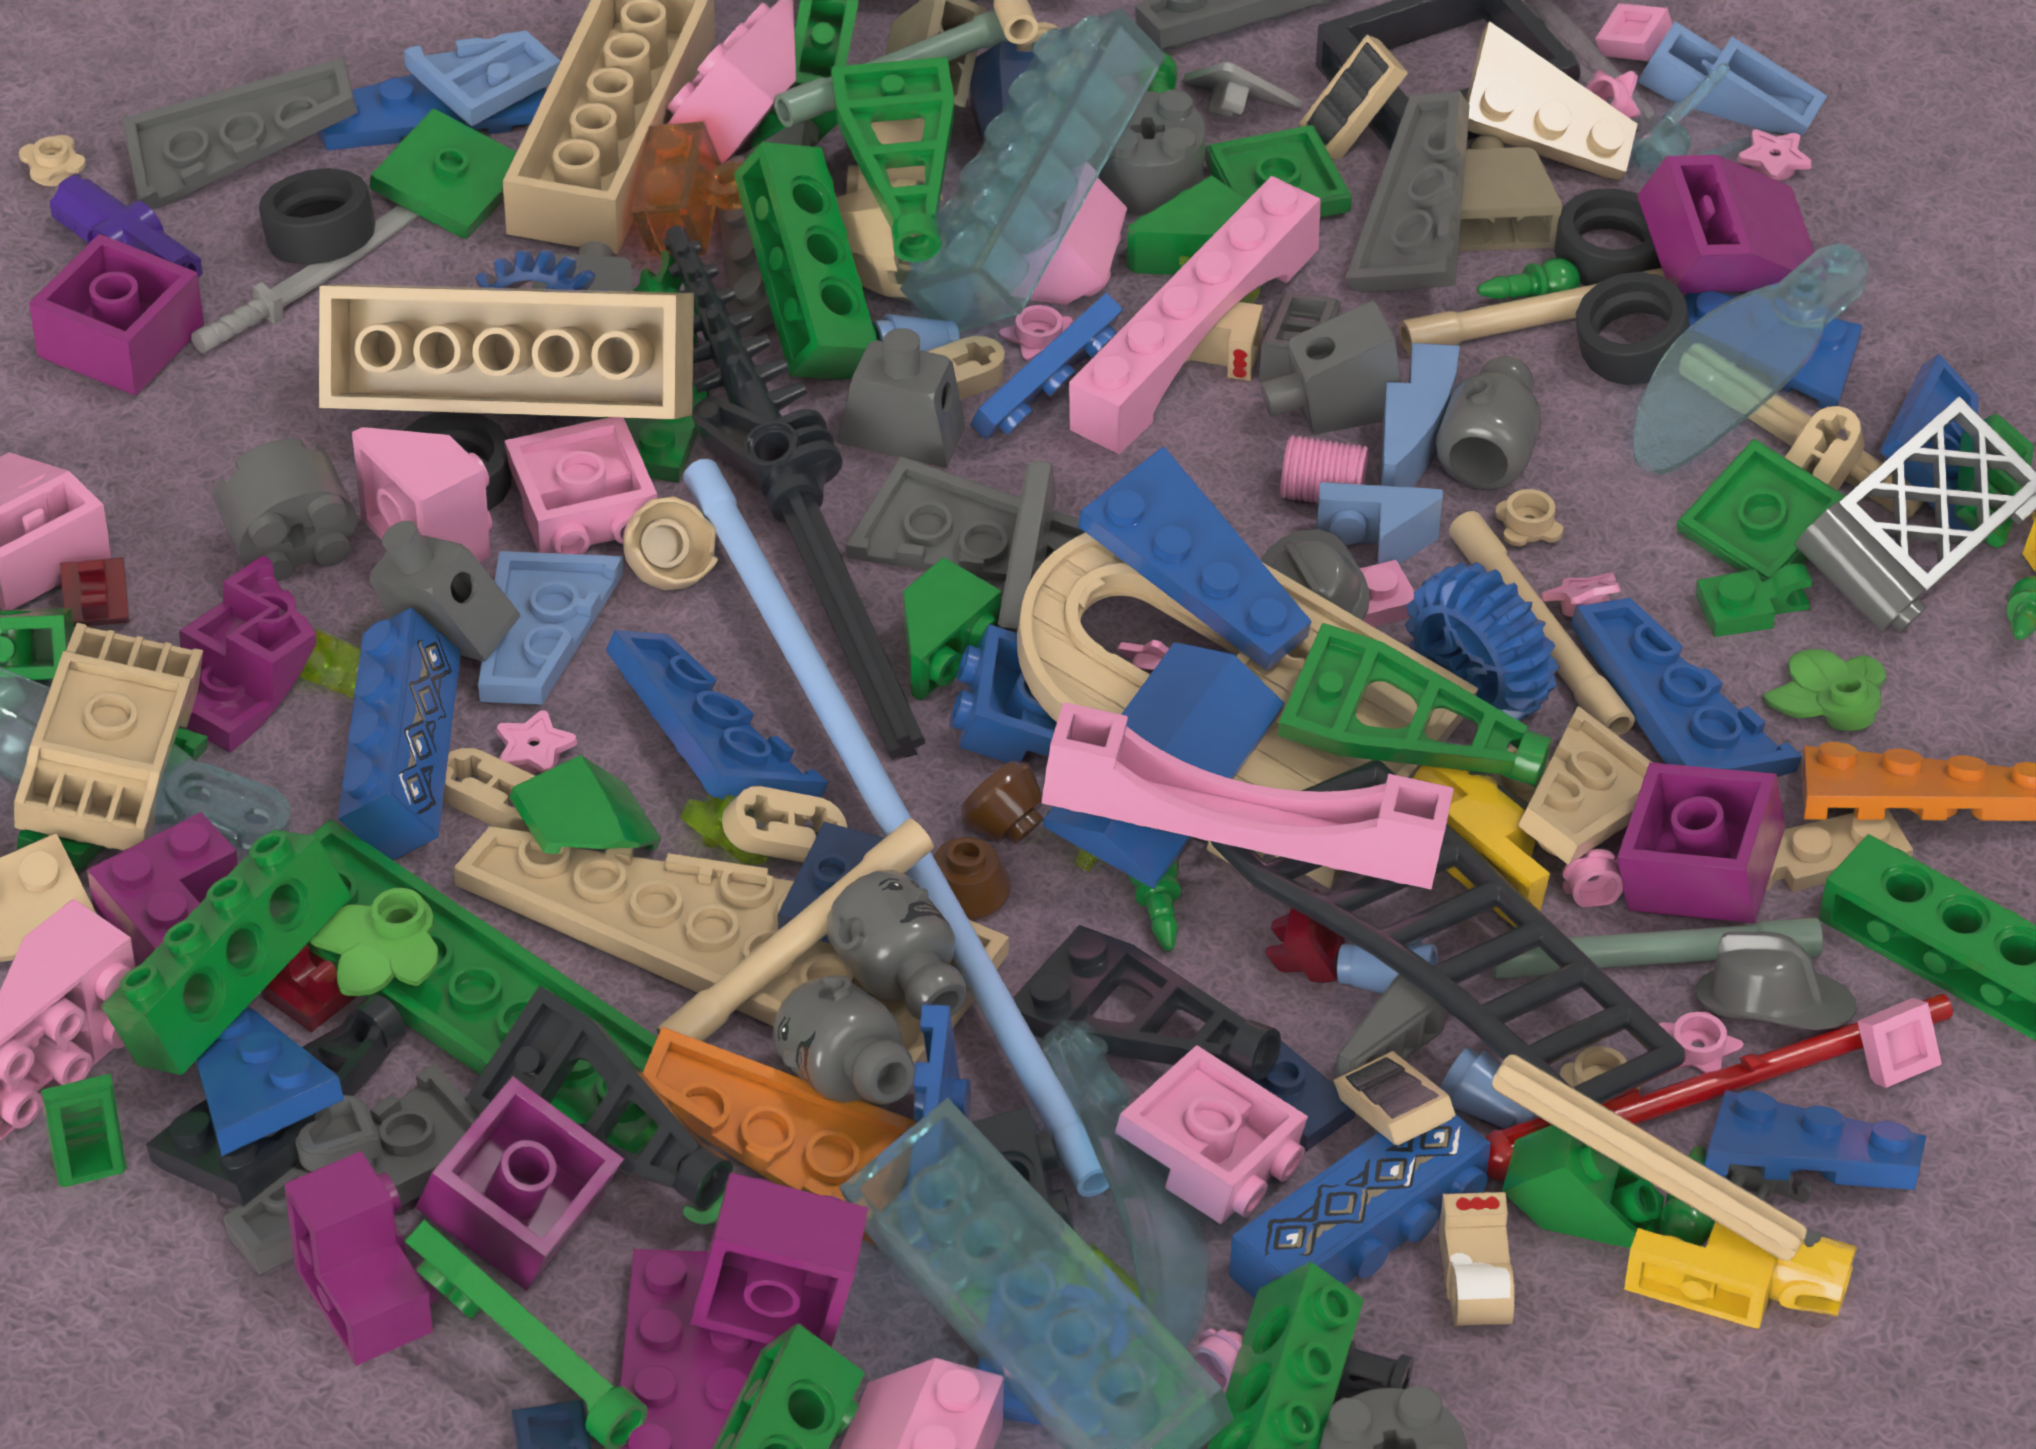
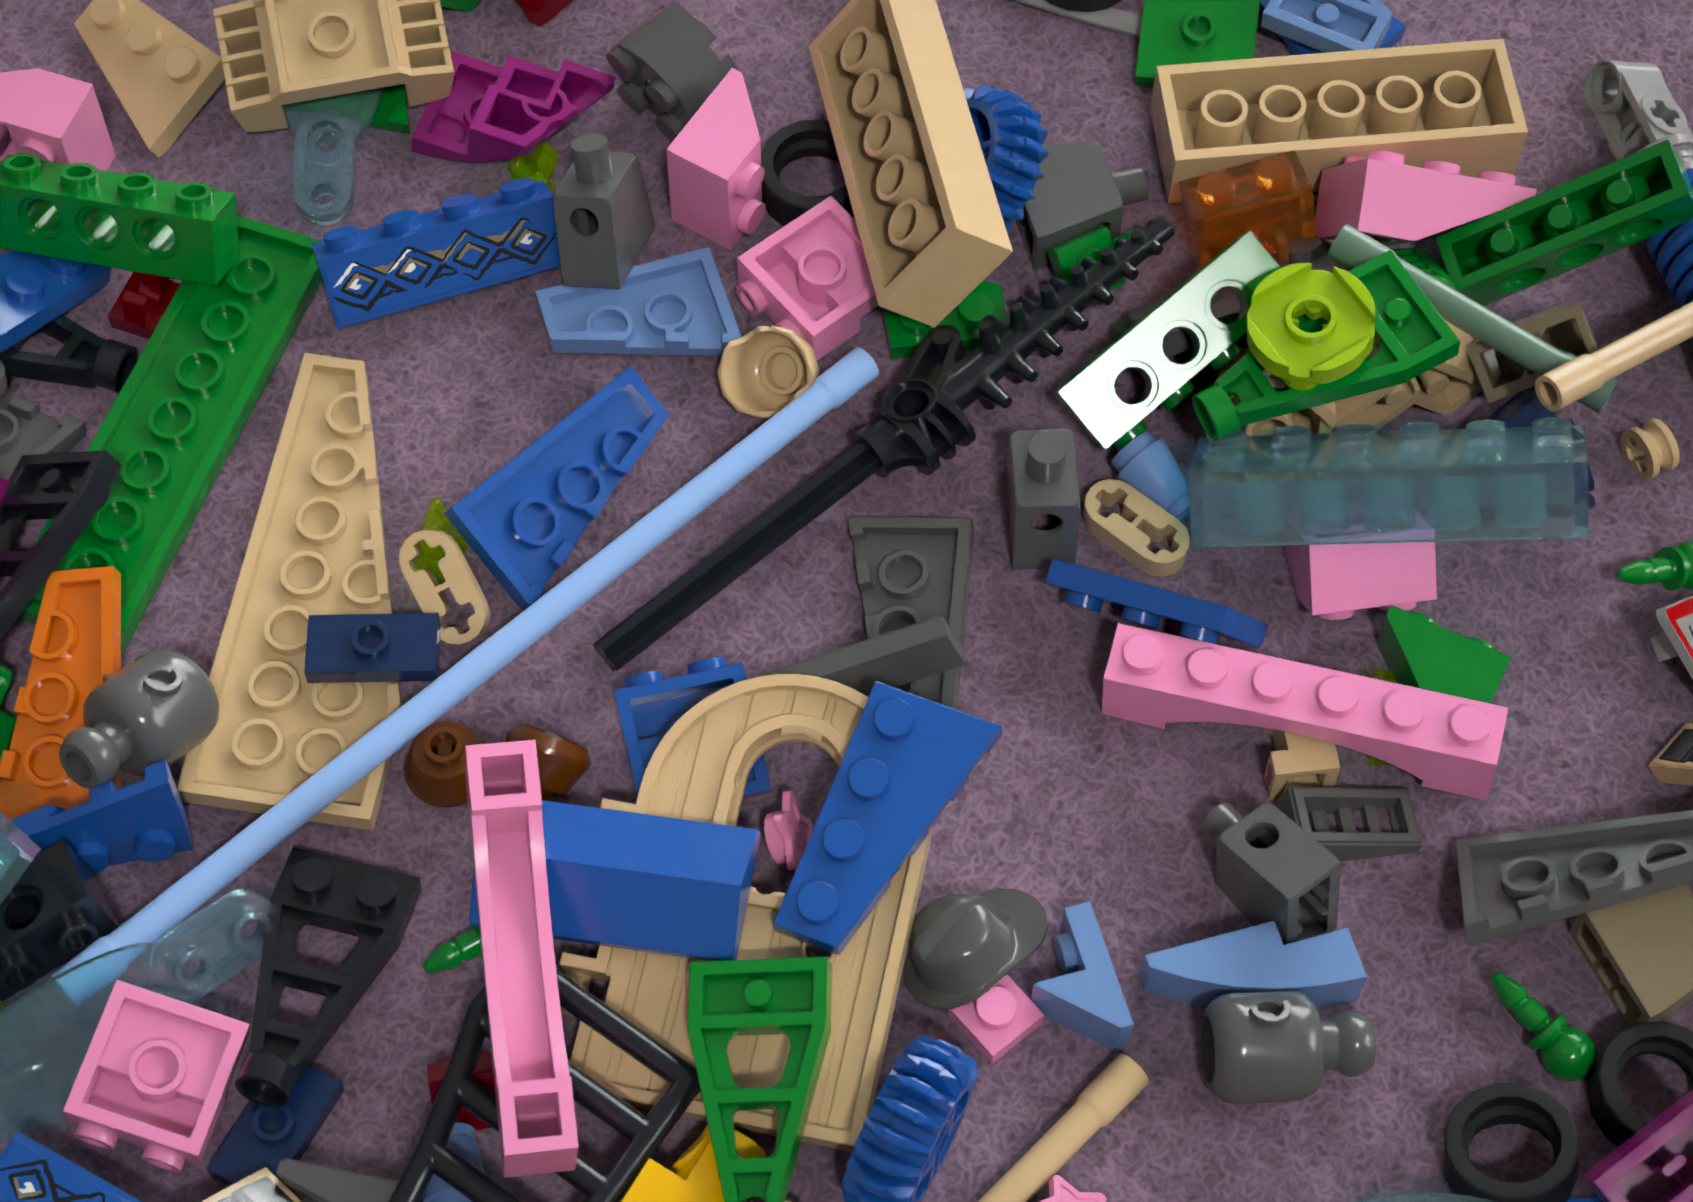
camera: 70 degrees right, 15 degrees up
magenta brick [87,812,238,967] -> none
bright green plate [309,888,438,996] -> none
tan beam [443,748,535,832] -> none
bright pink plate [496,710,578,773] -> none
green slope [509,755,661,854] -> none
tan piece [656,818,934,1041] -> none
dark grey piece [827,870,966,1021] -> none
green slope [903,557,1001,701] -> none
bright pink plate [999,305,1073,361] -> none
dark grey brick [1089,90,1206,216] -> none
green plate [1205,125,1352,218] -> none
bright pink piece [1280,435,1369,505] -> none
tan piece [1399,268,1686,355] -> none
tan plate [1495,489,1563,546] -> none
none -> lime plate [1247,263,1375,391]

